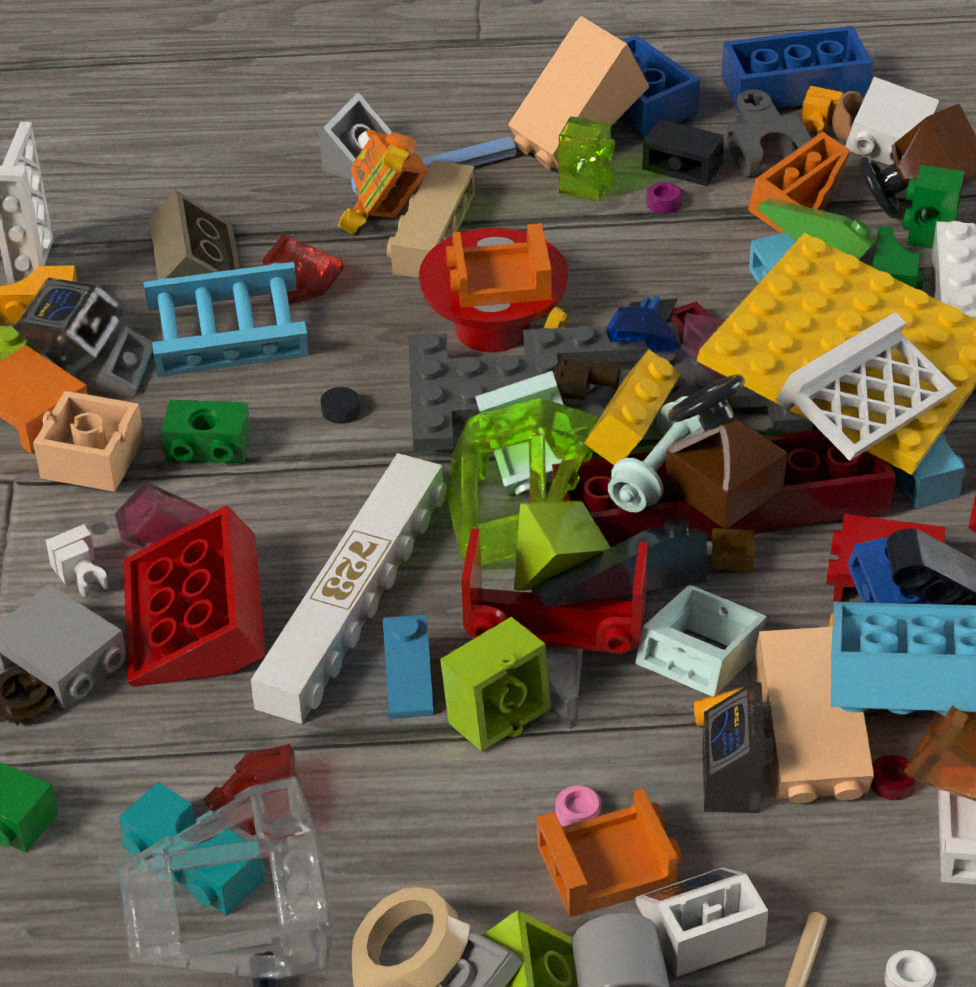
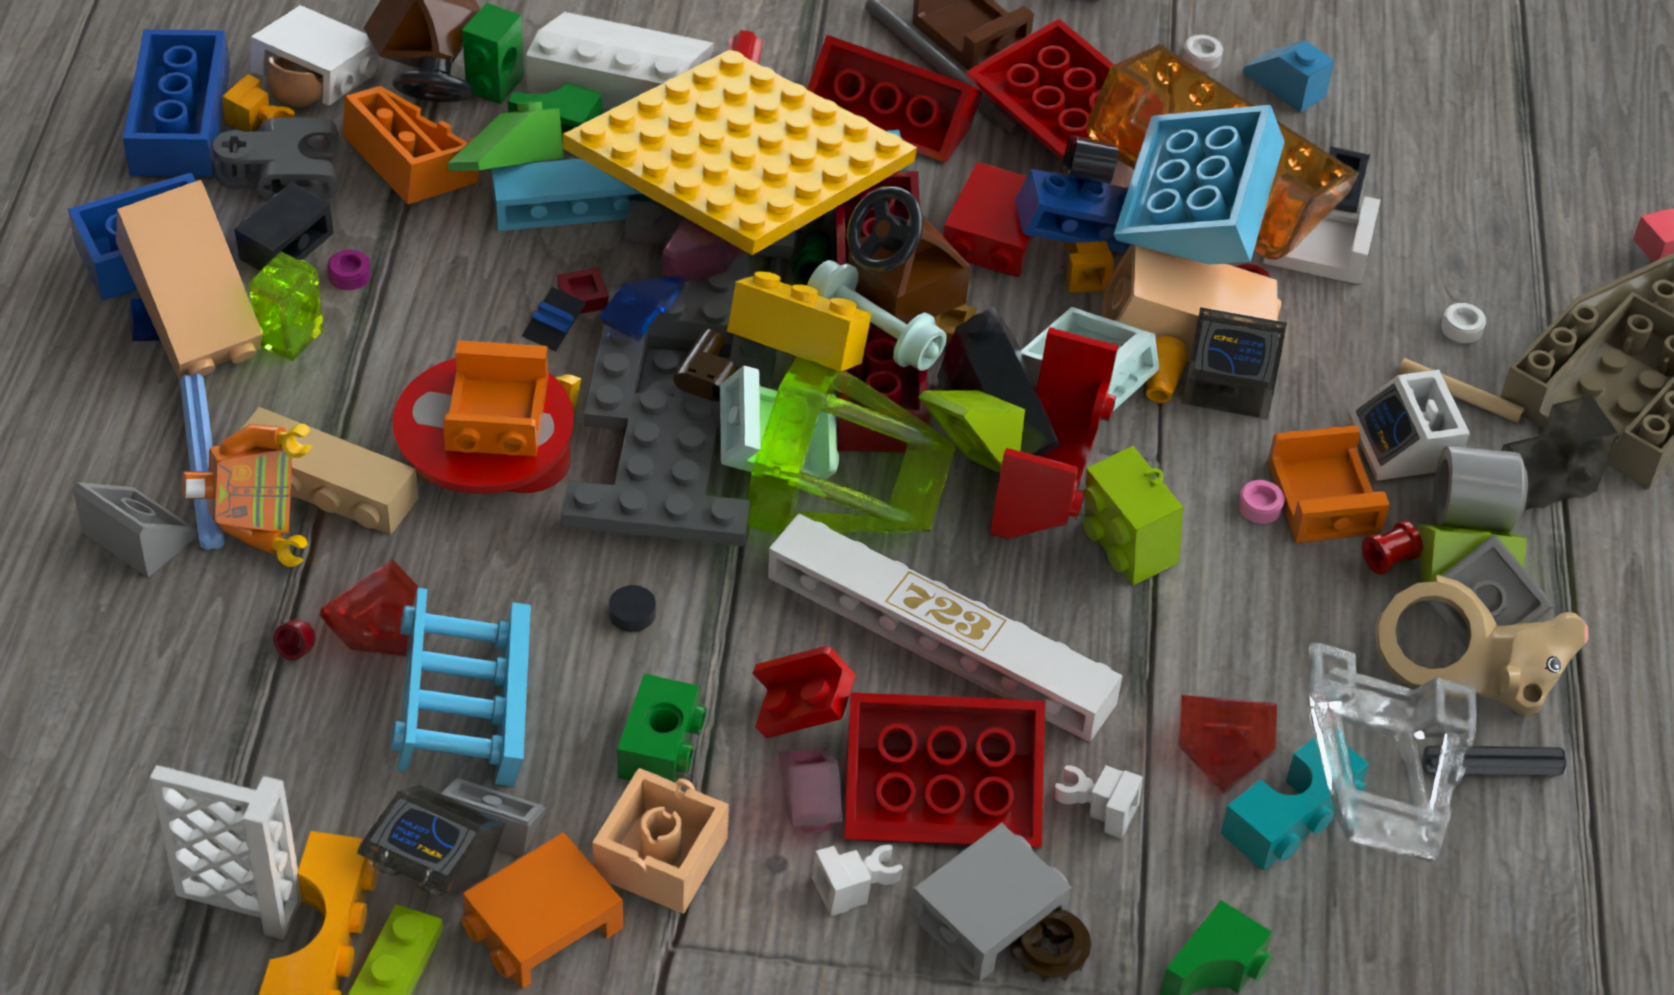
camera: 85 degrees left, 5 degrees up
dark tan slope [149,190,240,279] -> none
dark azure slope [383,615,434,719] -> none
white fence [776,312,957,461] -> none
none -> dark red hinge [273,620,316,660]
none -> red bracket [753,646,856,738]
none -> white piece [1054,765,1143,839]
none -> red bush [1361,520,1423,574]

